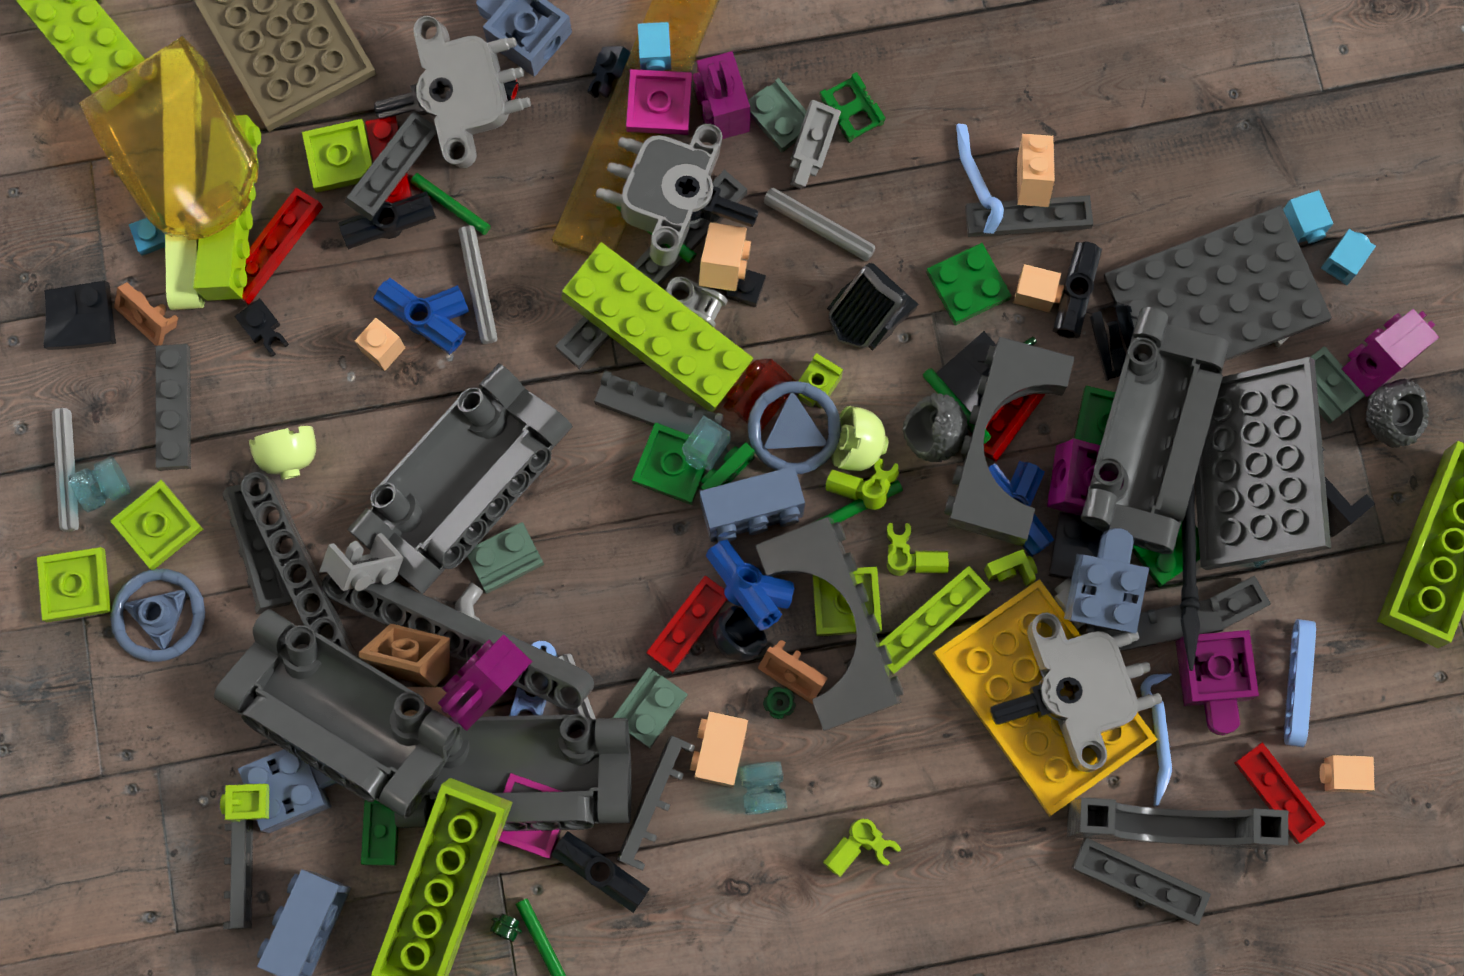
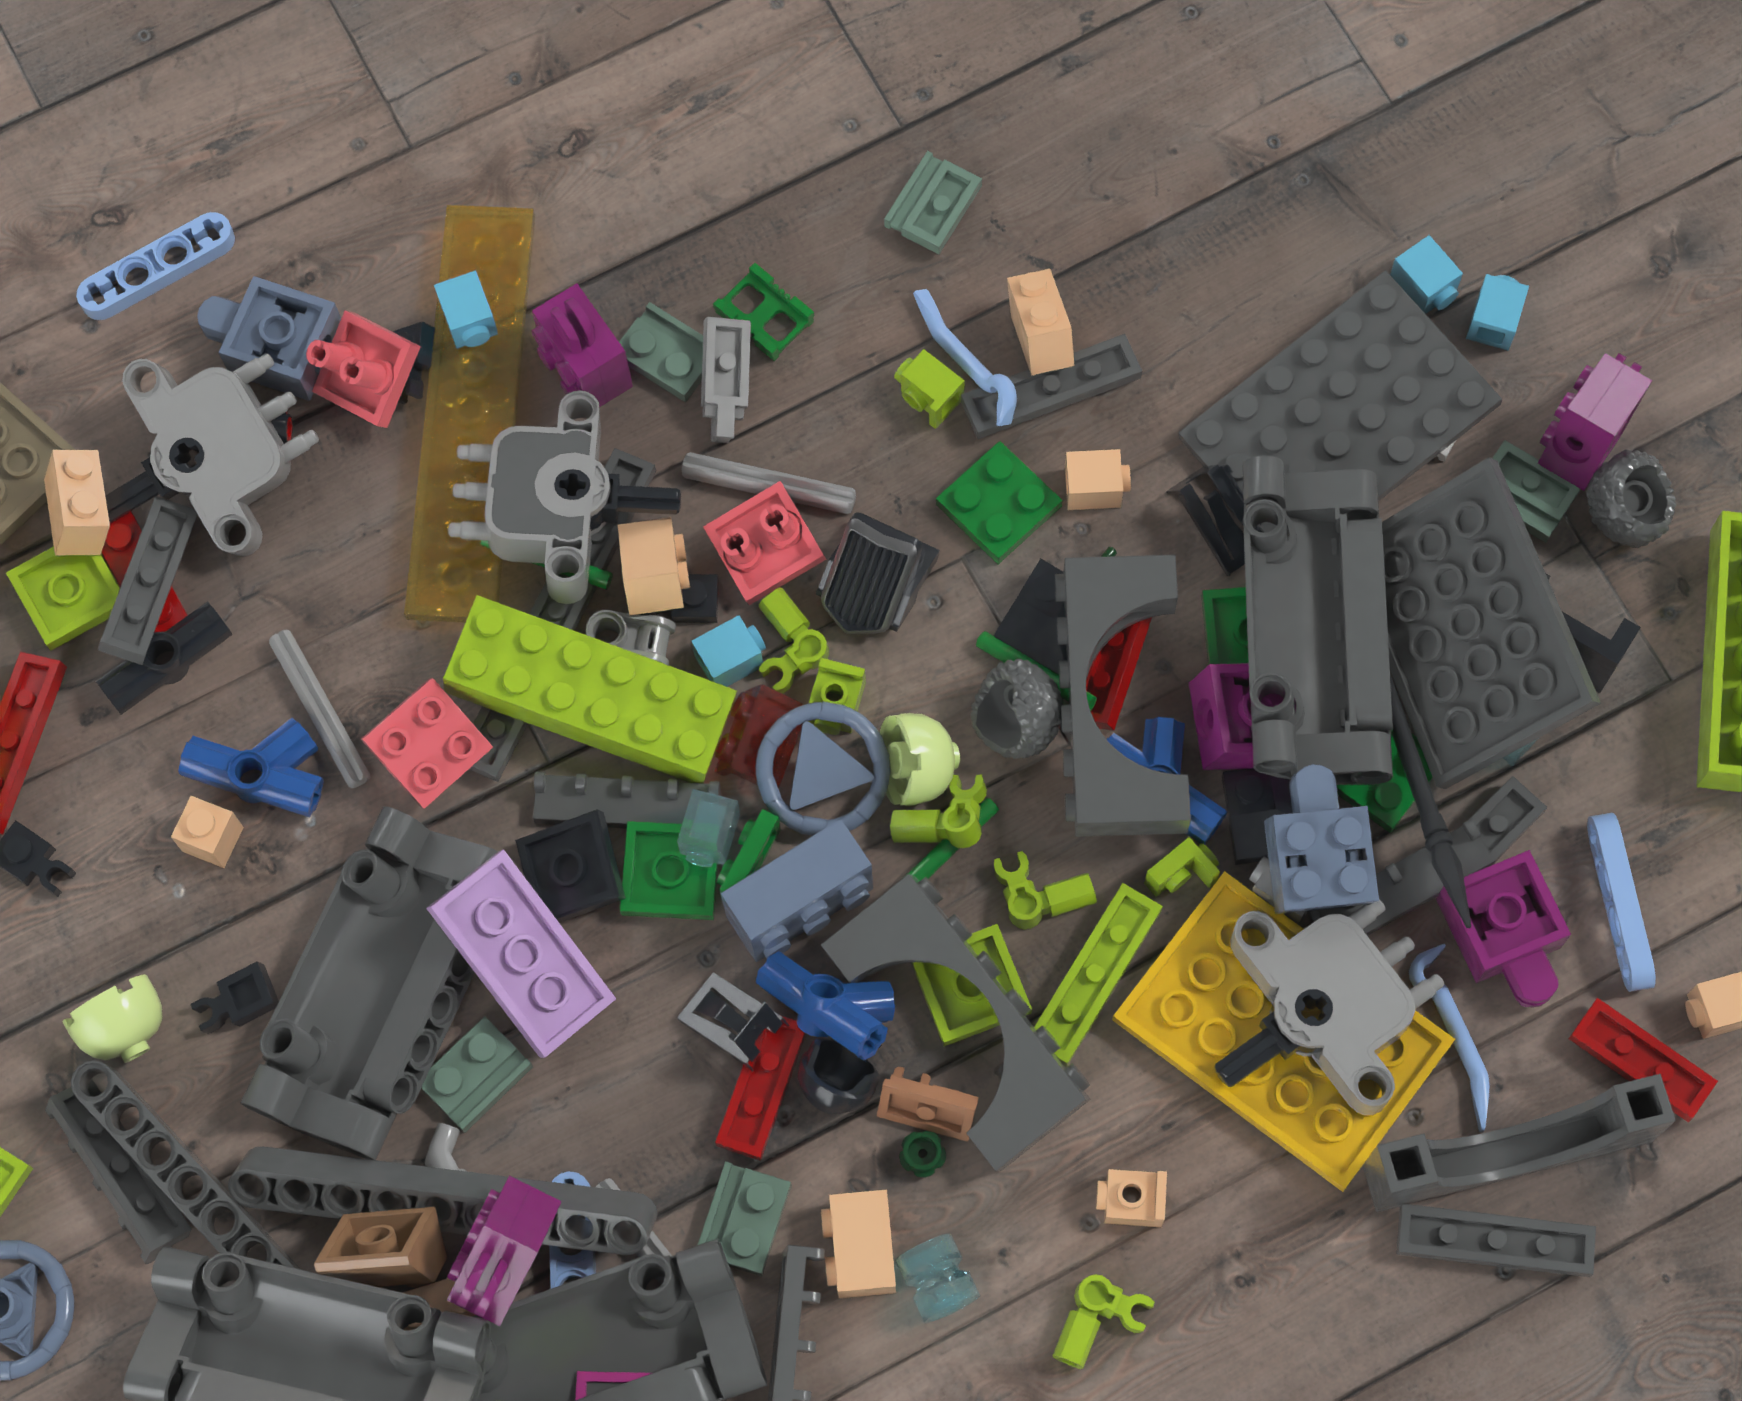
camera: 15 degrees left, 5 degrees down
light grey window [319,533,404,591] -> none
green bar [411,173,491,235] -> none
dark pink plate [626,69,692,135] -> none
black piece [1052,241,1102,339] -> none
none -> light nougat brick [44,450,110,555]
none -> black plate [191,961,279,1034]
none -> coral plate [306,310,421,428]
none -> coral plate [361,678,493,809]
none -> lavender plate [426,850,616,1058]
none -> black plate [515,809,626,923]
none -> black piece [677,972,790,1072]
none -> medium azure brick [691,615,766,687]
none -> coral plate [703,481,827,605]
none -> lime bar [758,588,829,695]
none -> sand green plate [884,151,982,255]
none -> lime brick [894,349,965,429]
none -> light nougat brick [1096,1169,1167,1228]

